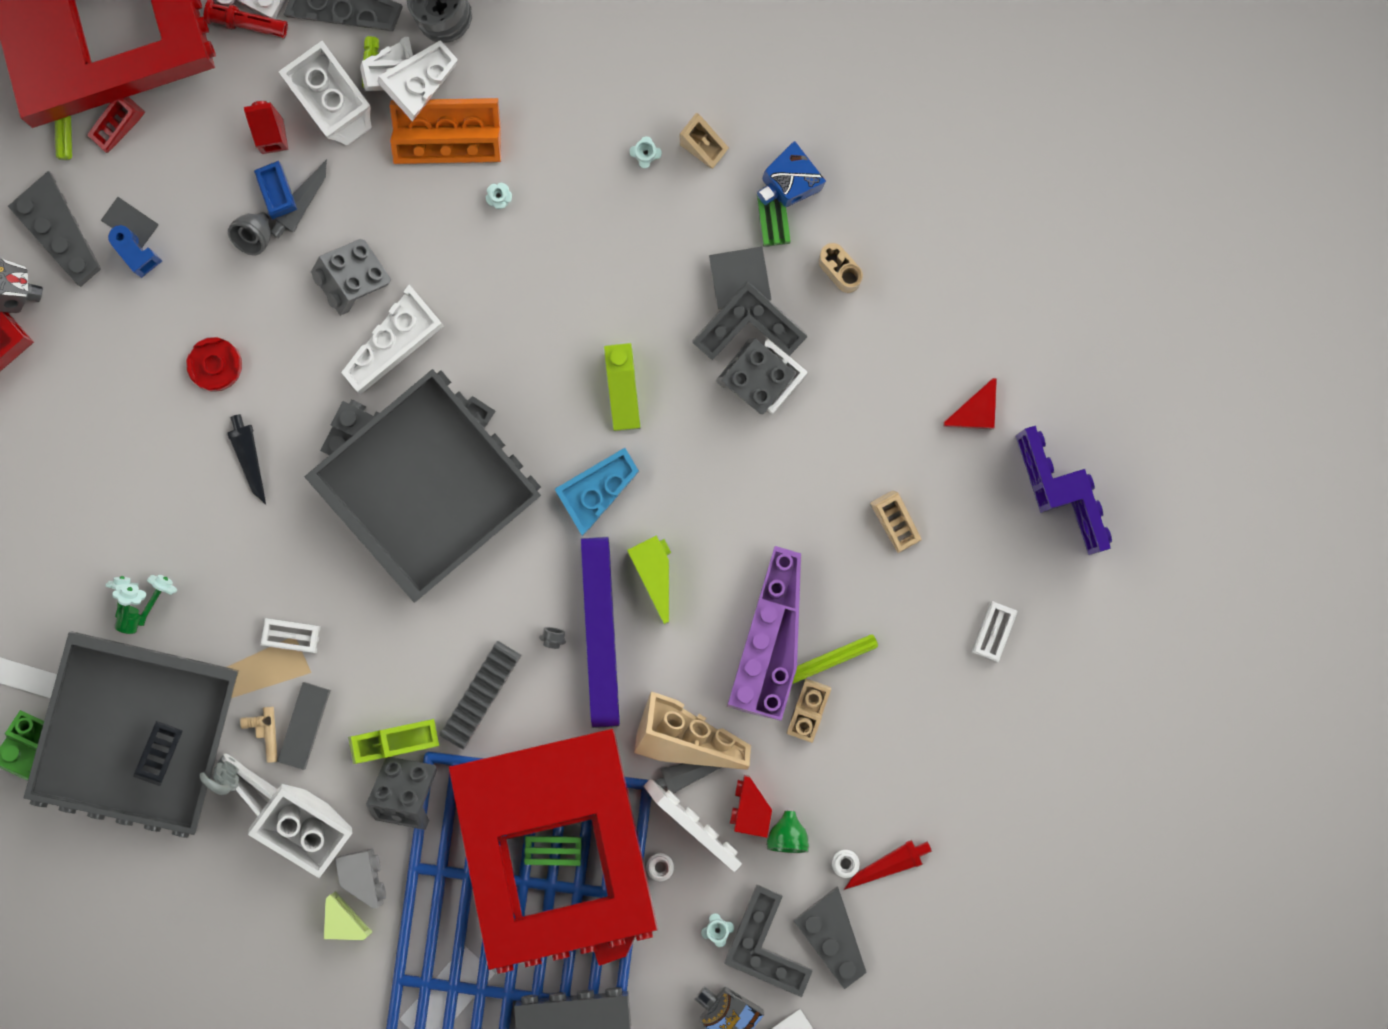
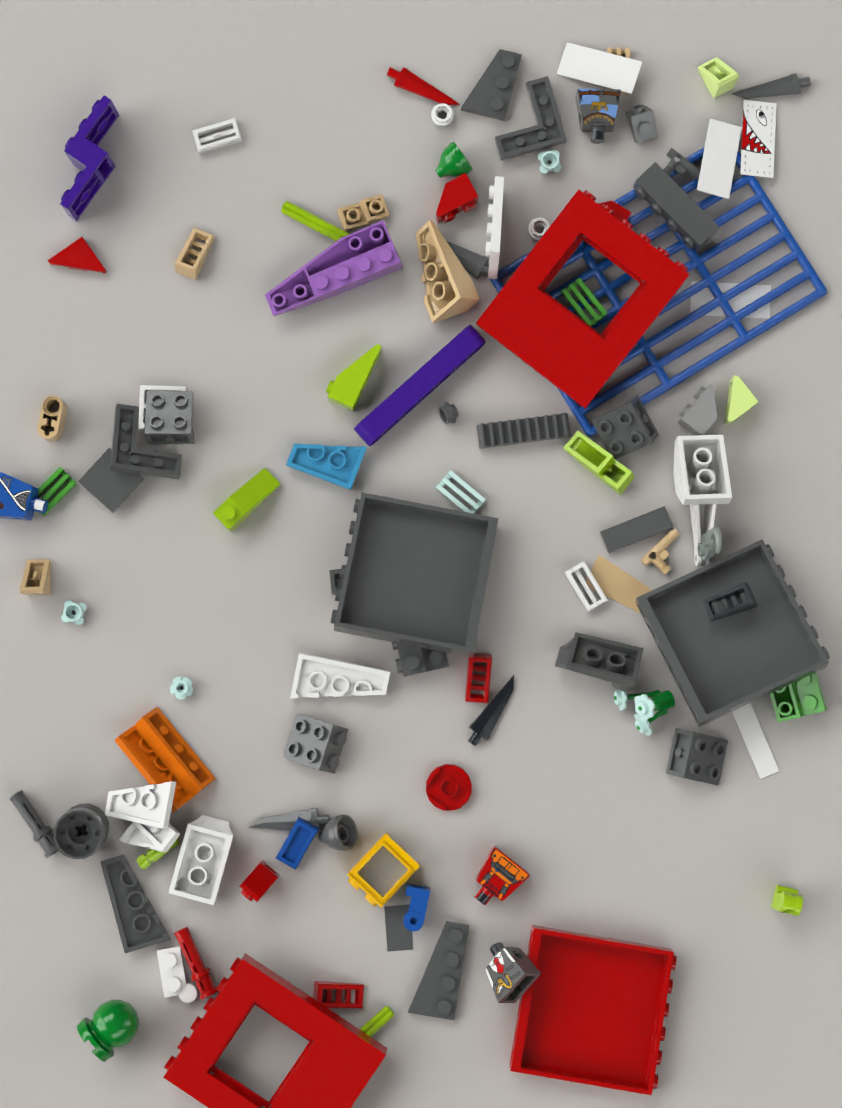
camera: 130 degrees left, 0 degrees up
none -> window [347,832,420,908]
none -> light aqua tile [436,470,486,514]
none -> red slope [465,653,492,703]
none -> torso [475,846,530,906]
none -> dark grey slope [555,632,644,692]
none -> dark grey bracket [666,728,728,785]

